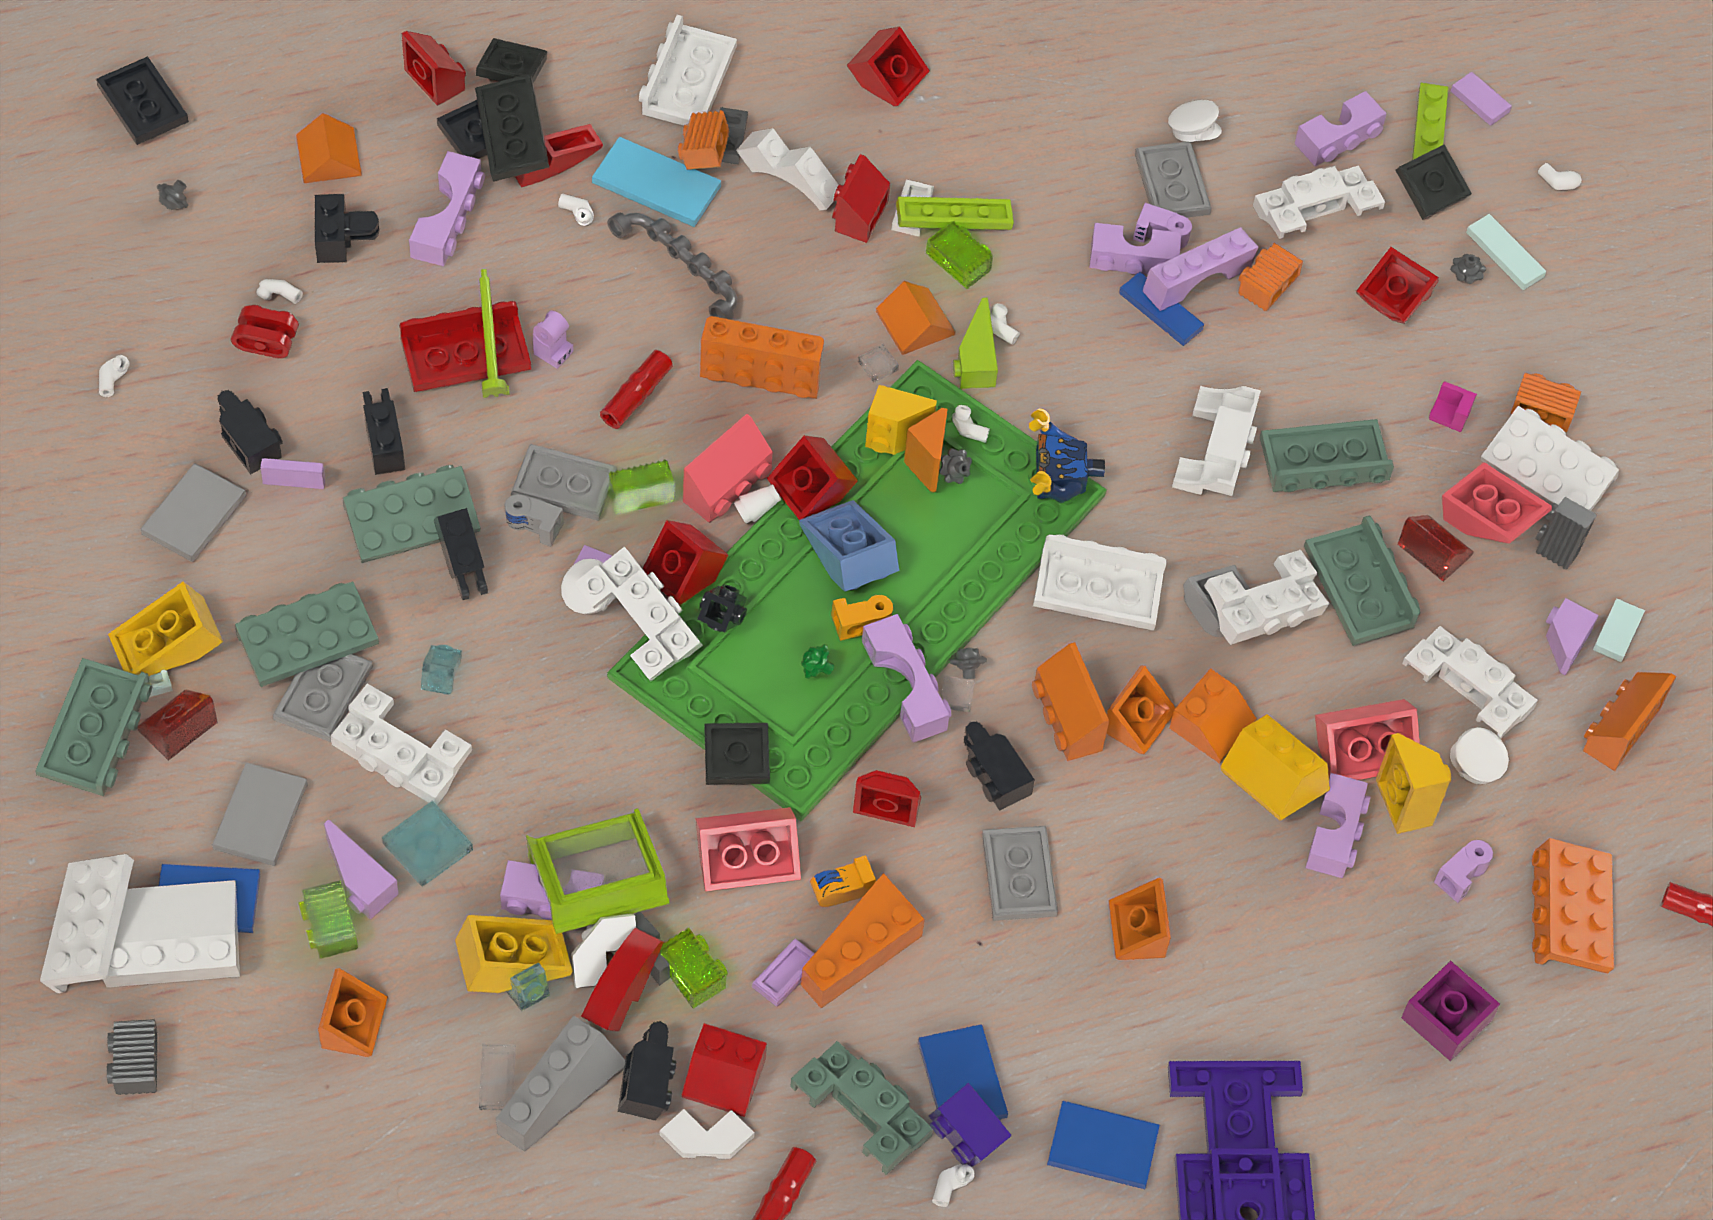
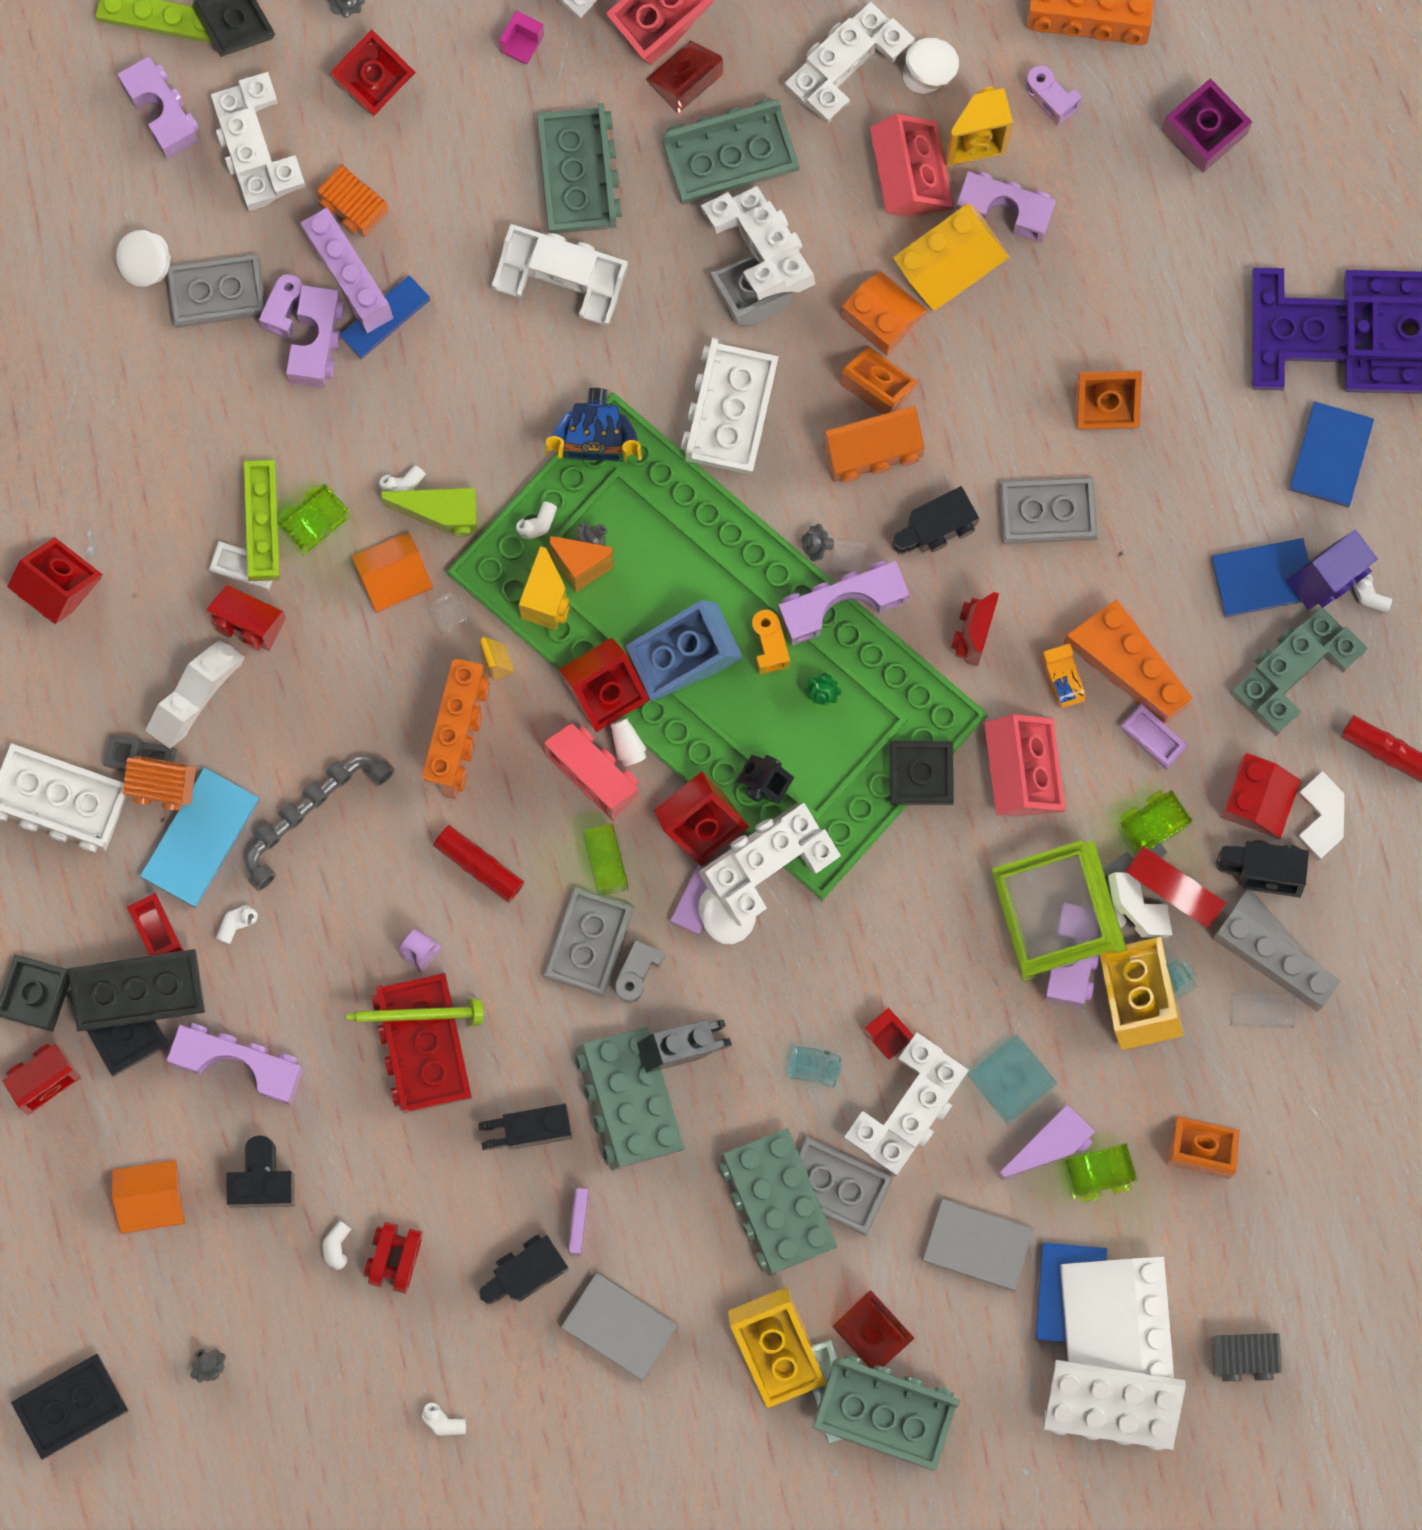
camera: 85 degrees left, 20 degrees up
none -> yellow slope [480,637,515,680]
none -> red panel [864,1007,914,1060]

